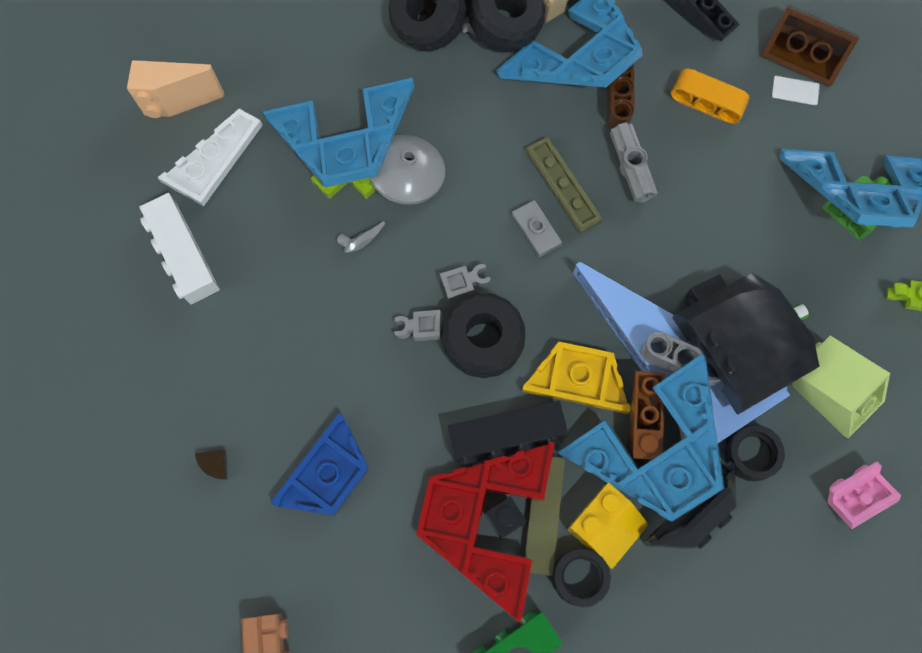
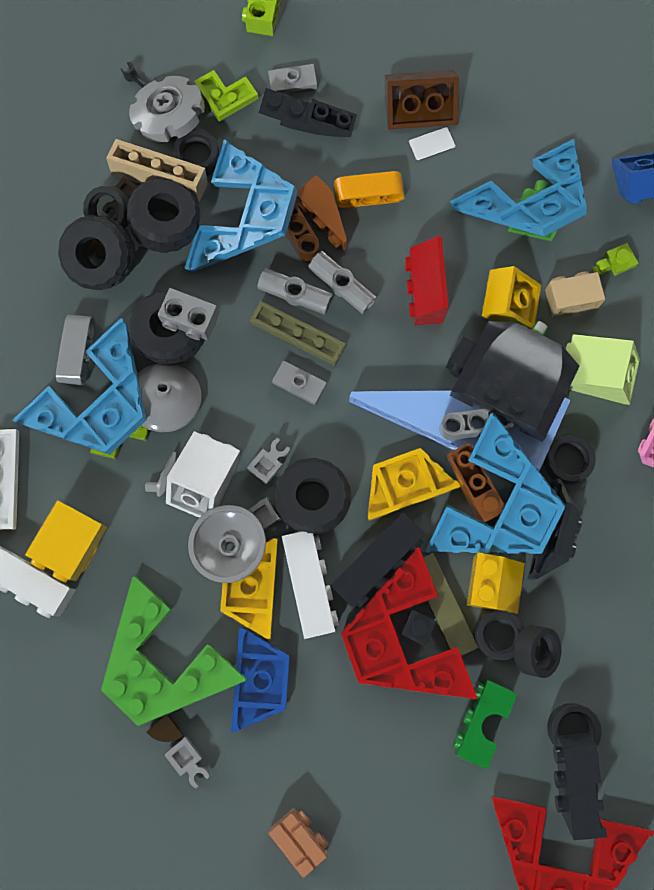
camera: 30 degrees left, 5 degrees up
none -> yellow brick [25,500,108,583]
none -> light grey beam [56,314,95,385]
none -> bright green wing [101,576,248,726]
none -> black tyre [130,290,205,365]
none -> light grey brick [158,288,220,340]
none -> light grey plate [165,736,211,788]
none -> white slope [166,431,240,518]
none -> light grey dish [188,505,266,583]
none -> yellow wing [220,538,278,639]
none -> light grey piece [257,268,333,315]
none -> white brick [282,531,339,639]
none -> dark orange slope [296,175,347,252]
none -> red slope [404,236,449,325]
none -> yellow slope [482,266,541,329]
none -> black tyre [514,625,562,678]
none -> tan brick [545,271,605,317]

